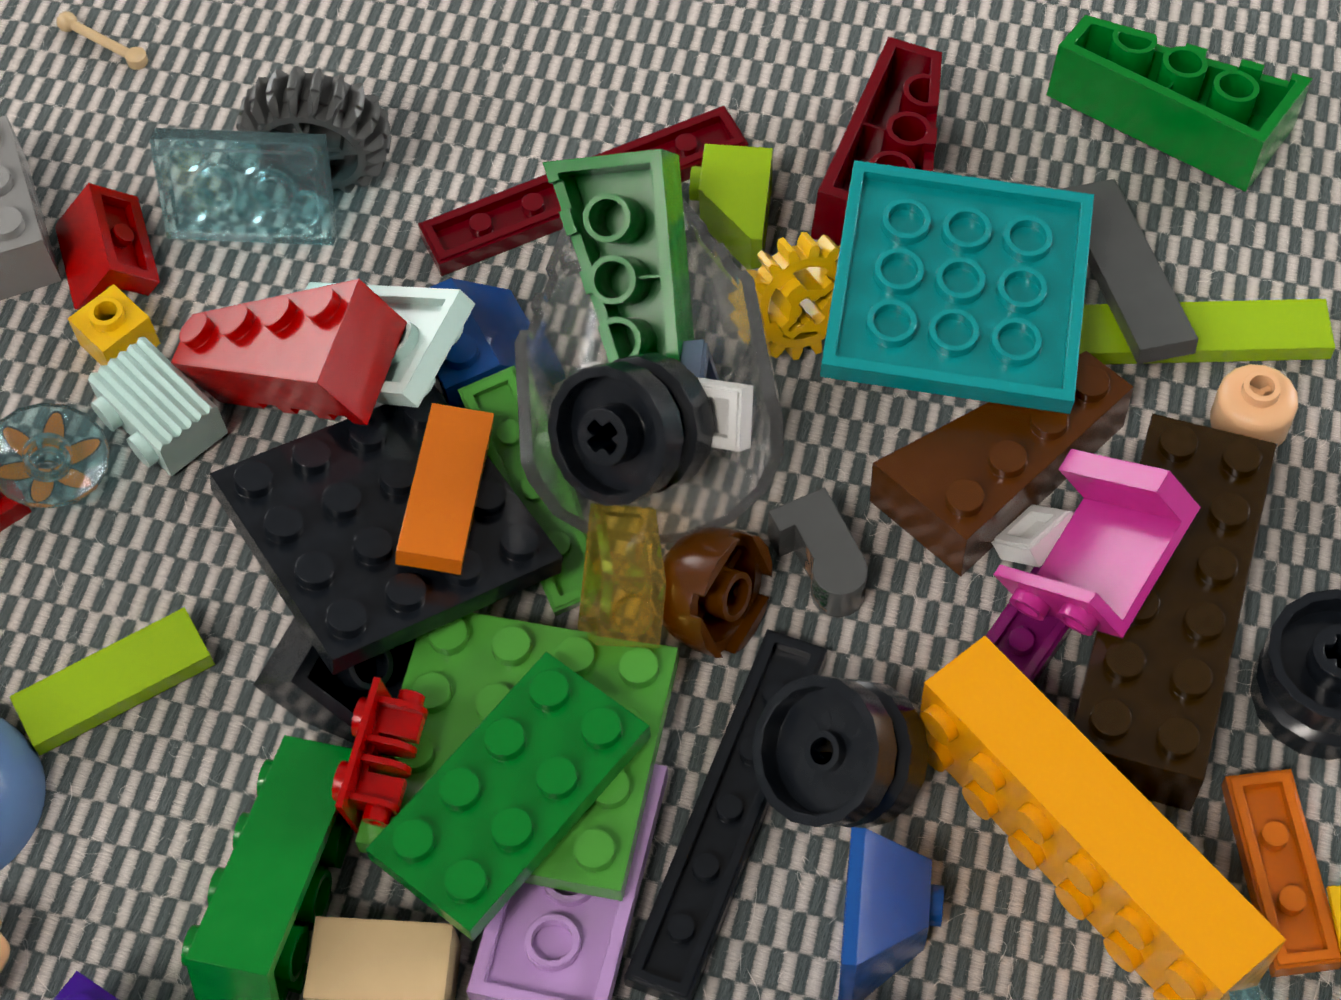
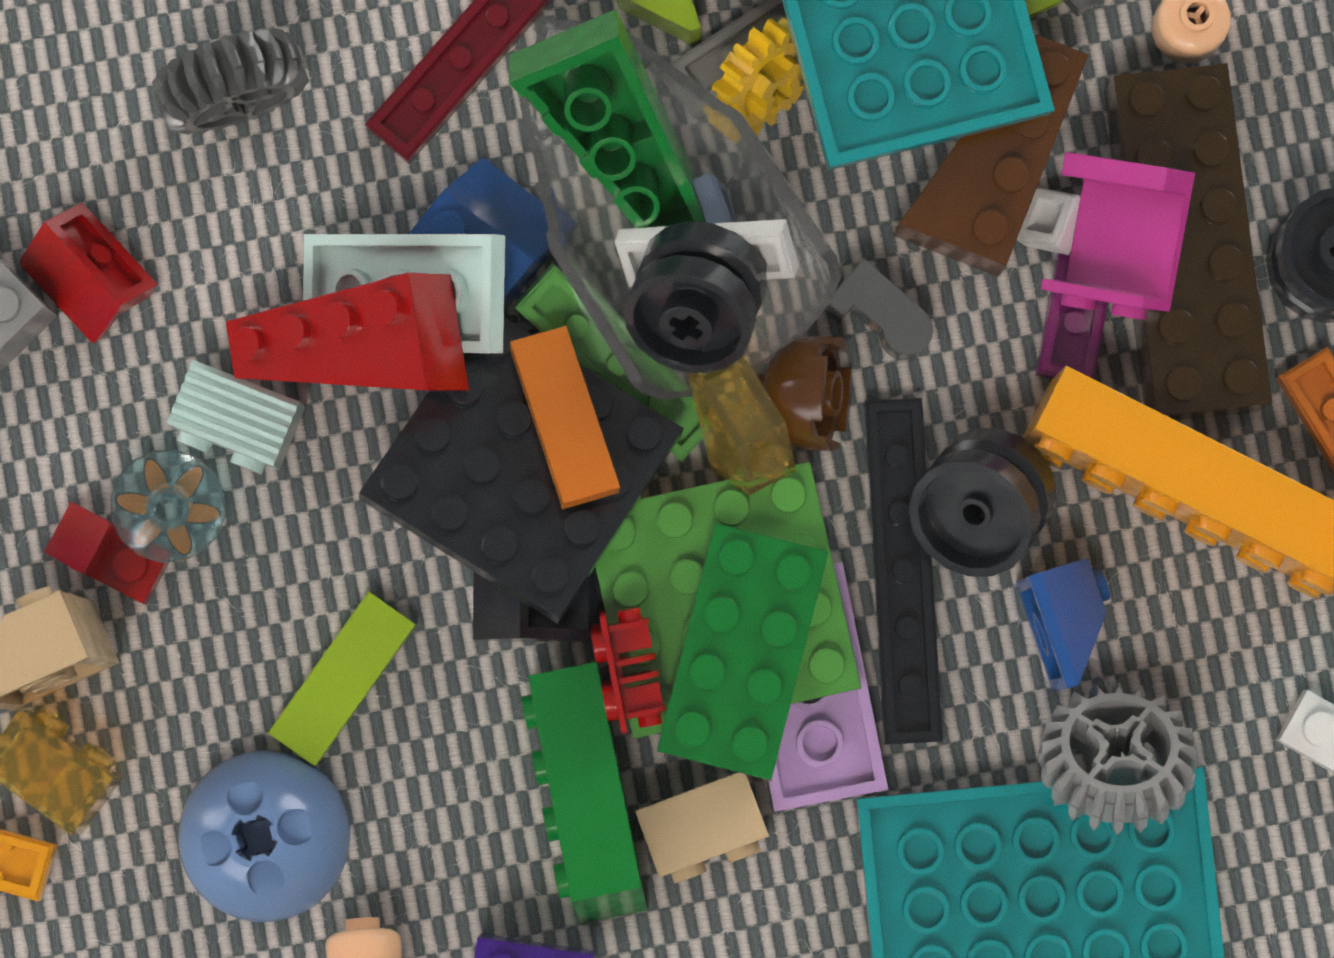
camera: 30 degrees left, 25 degrees up
yellow plate [67,284,161,365] -> none
clear light blue plate [149,128,338,246] -> none

